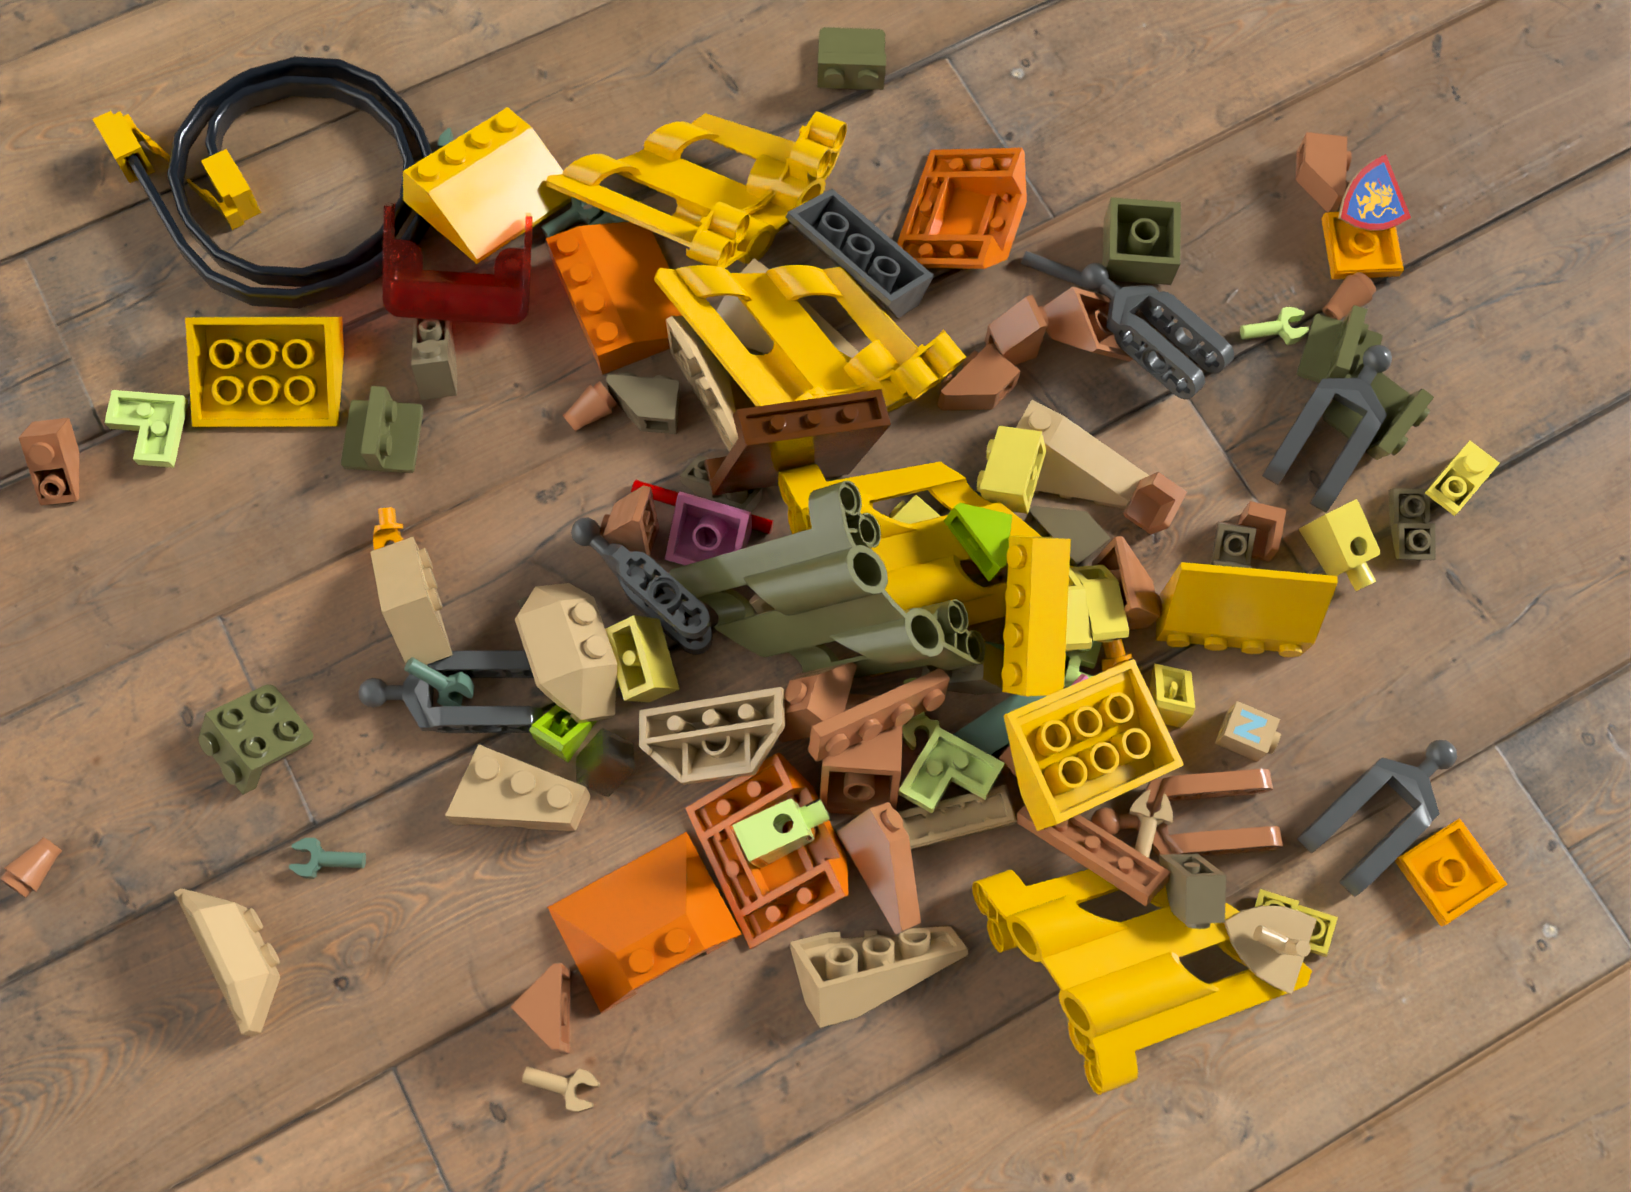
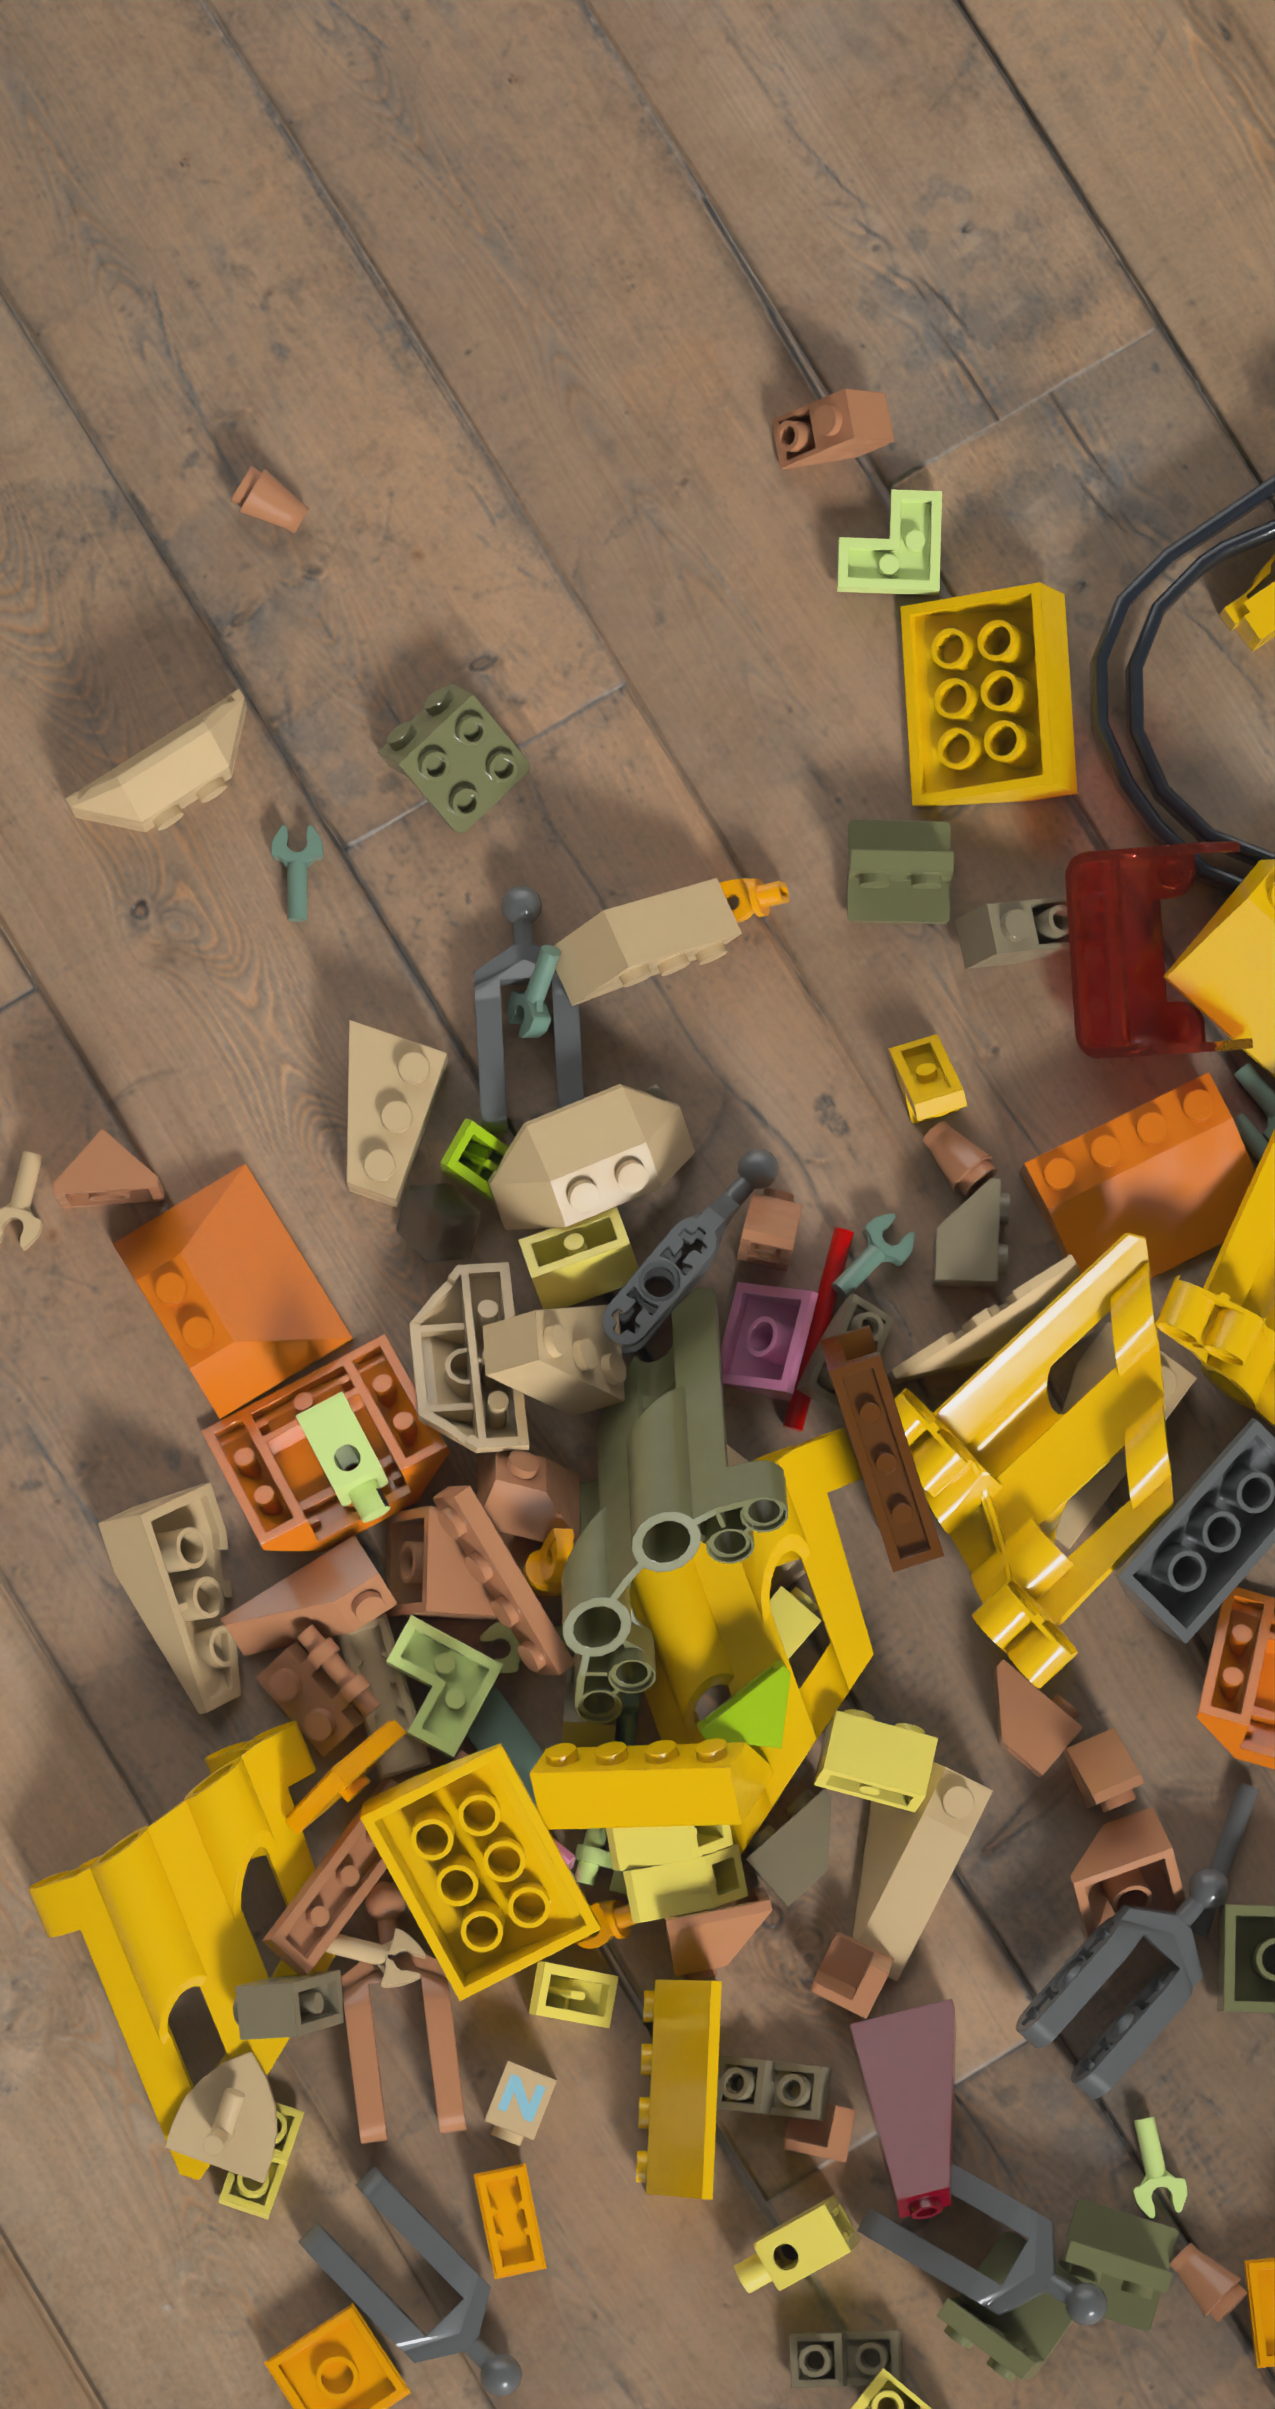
camera: 85 degrees right, 10 degrees up
none -> nougat plate [256,1624,381,1757]
none -> light orange plate [285,1719,407,1835]
none -> light orange plate [474,2163,547,2279]
none -> tan wedge [482,1305,626,1416]
none -> light orange piece [523,1528,574,1597]
none -> sand green bar [832,1213,915,1299]
none -> slope [850,1999,956,2219]
none -> yellow slope [888,1034,967,1124]

